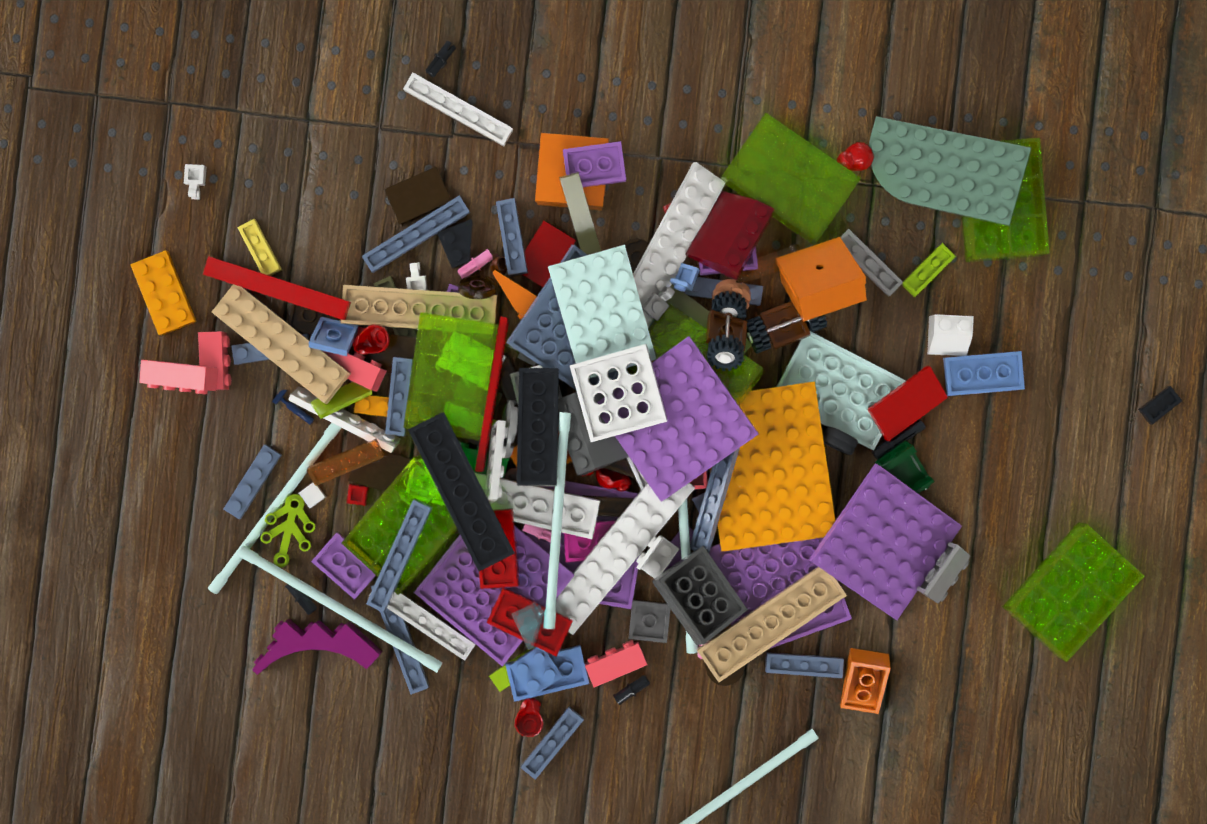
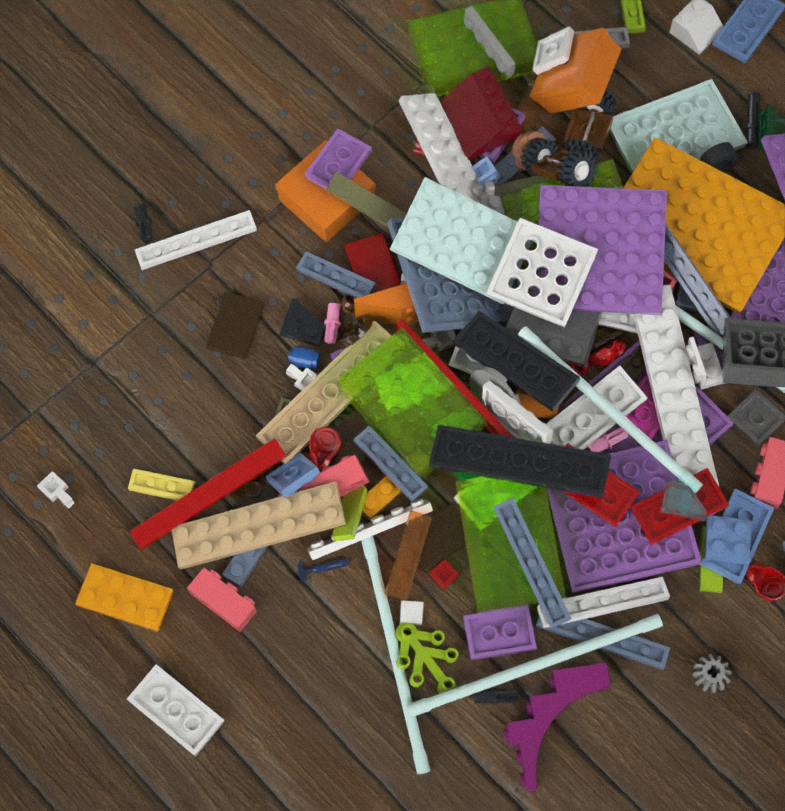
camera: 50 degrees left, 20 degrees down
brick [139,360,218,394] -> none
sand blue plate [223,444,282,519] -> none
sand blue plate [362,195,470,273] -> none
red tile [867,366,948,441] -> none
none -> white plate [127,664,225,757]
none -> blue brick [288,346,320,370]
none -> light grey plate [464,6,515,78]
none -> white plate [533,26,574,75]
none -> light grey gear [692,654,732,693]

